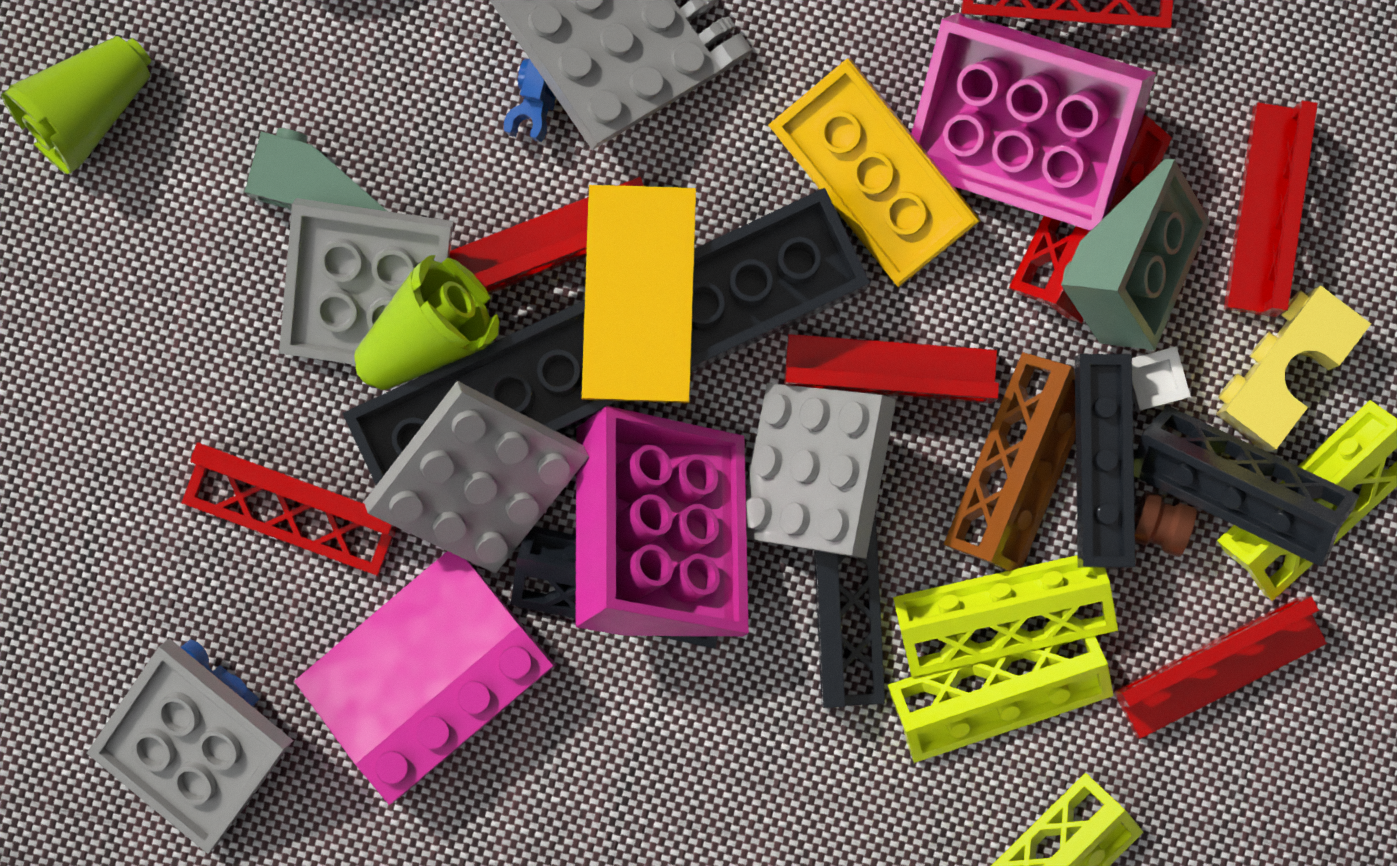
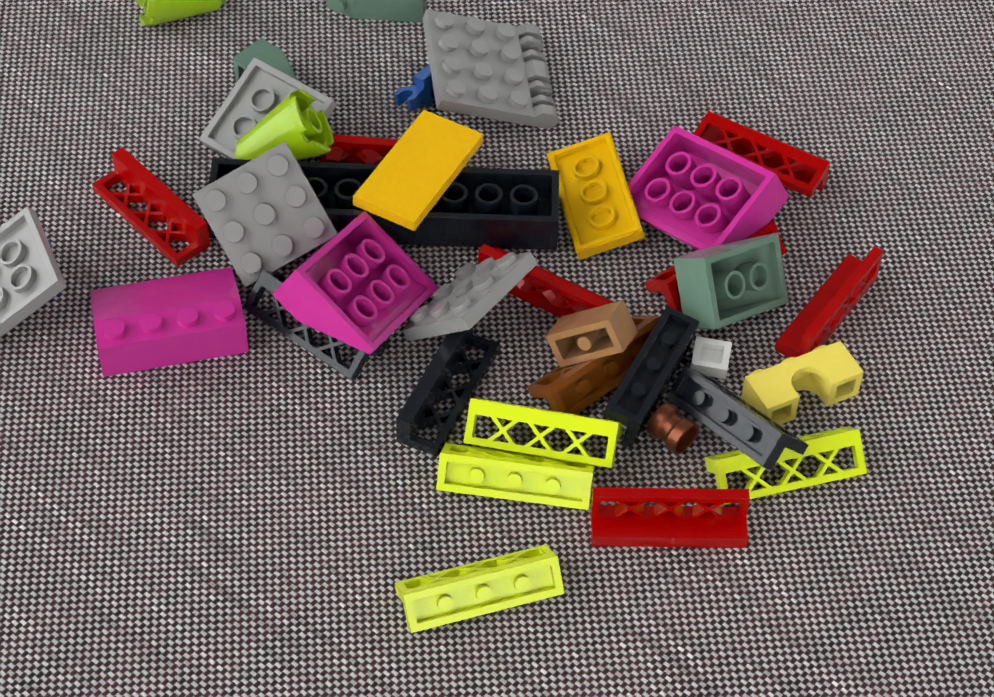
camera: 25 degrees right, 35 degrees down
none -> medium nougat brick [546,300,638,368]

